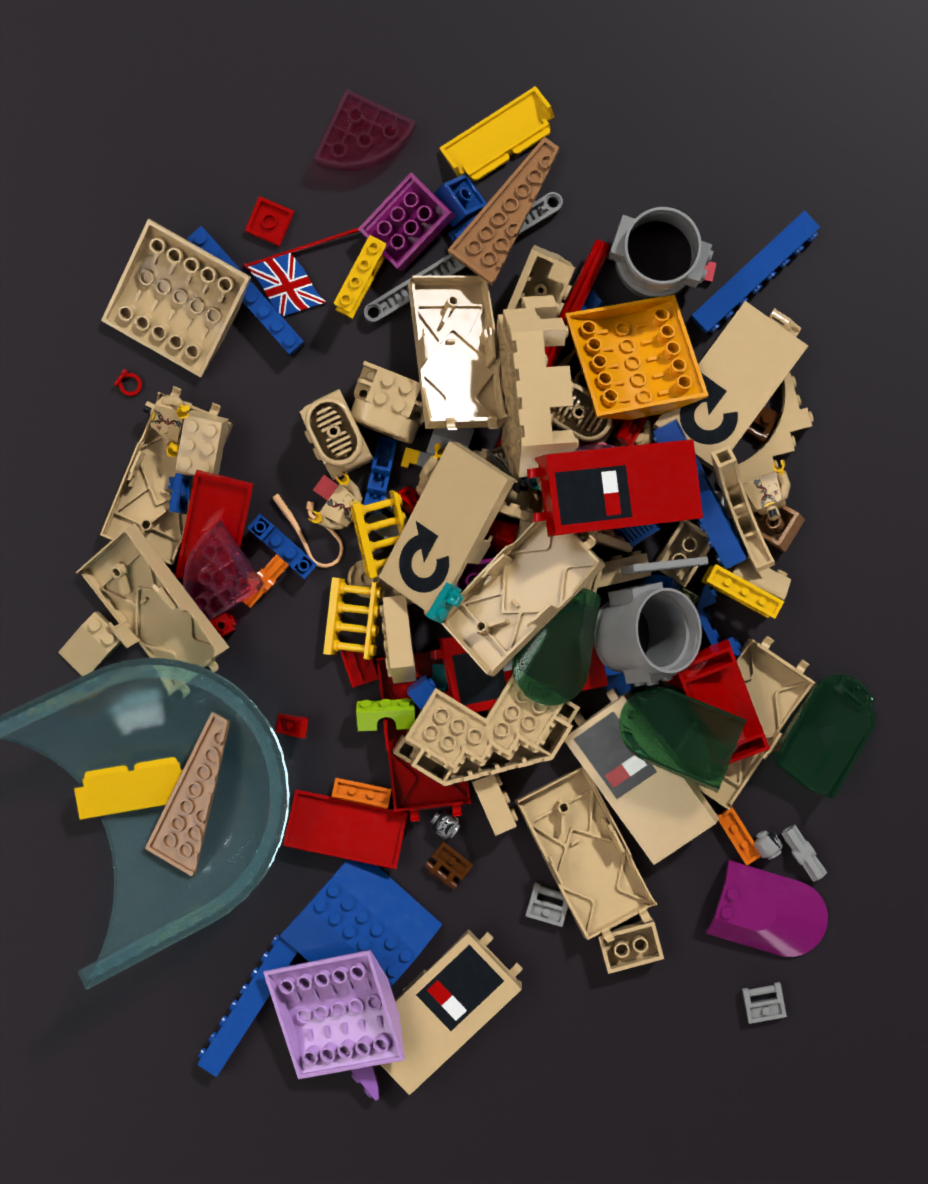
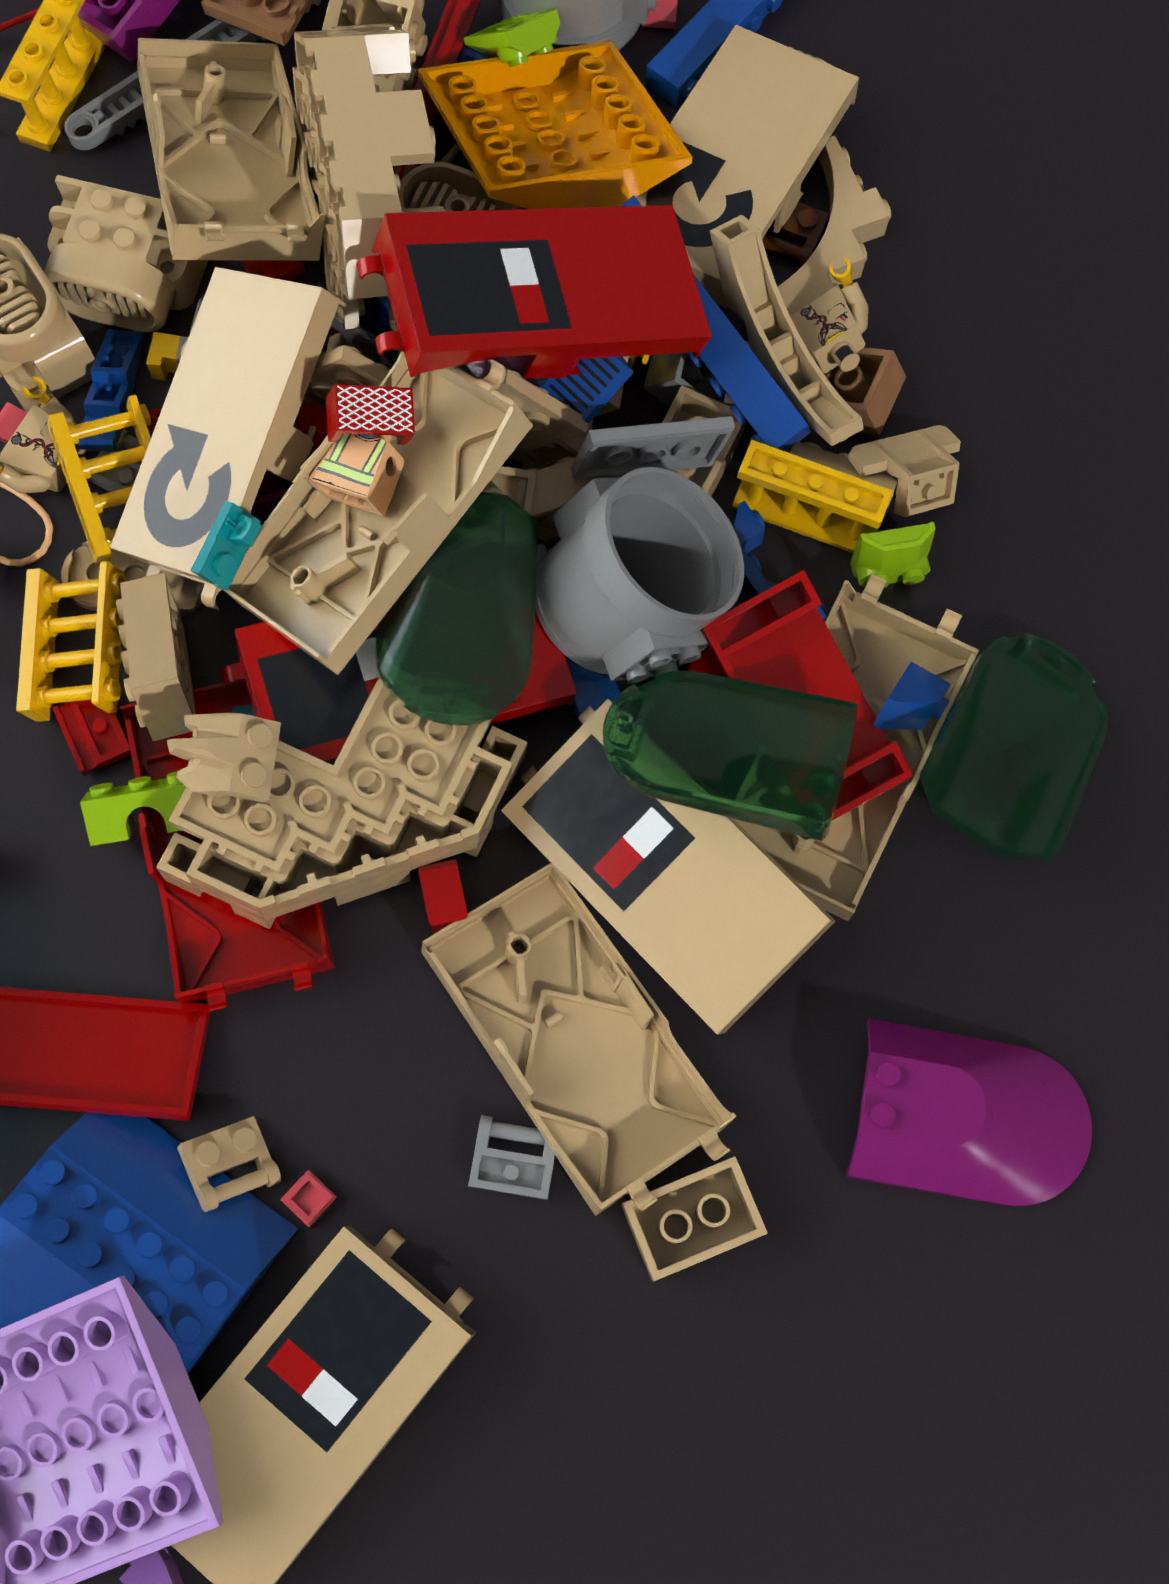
camera: 10 degrees left, 15 degrees down
orange plate [331,778,392,809] -> none
reddish brown plate [424,841,474,890] -> none
head [430,810,460,839] -> none
tan brick [472,773,518,836] -> none
orange plate [717,806,761,866] -> none
light grey plate [742,982,787,1024] -> none
light grey head [754,830,783,860] -> none
light grey piece [781,824,827,882] -> none
none -> tan plate [167,713,281,803]
none -> tan plate [177,1116,281,1212]
none -> coral tile [280,1170,338,1228]
none -> light nougat torso [309,433,404,516]
none -> red panel [326,384,415,445]
none -> red slope [418,859,468,934]
none -> lime slope [463,9,561,67]
none -> tan plate [848,425,961,517]
none -> lime slope [850,522,936,588]
none -> blue slope [872,662,951,730]

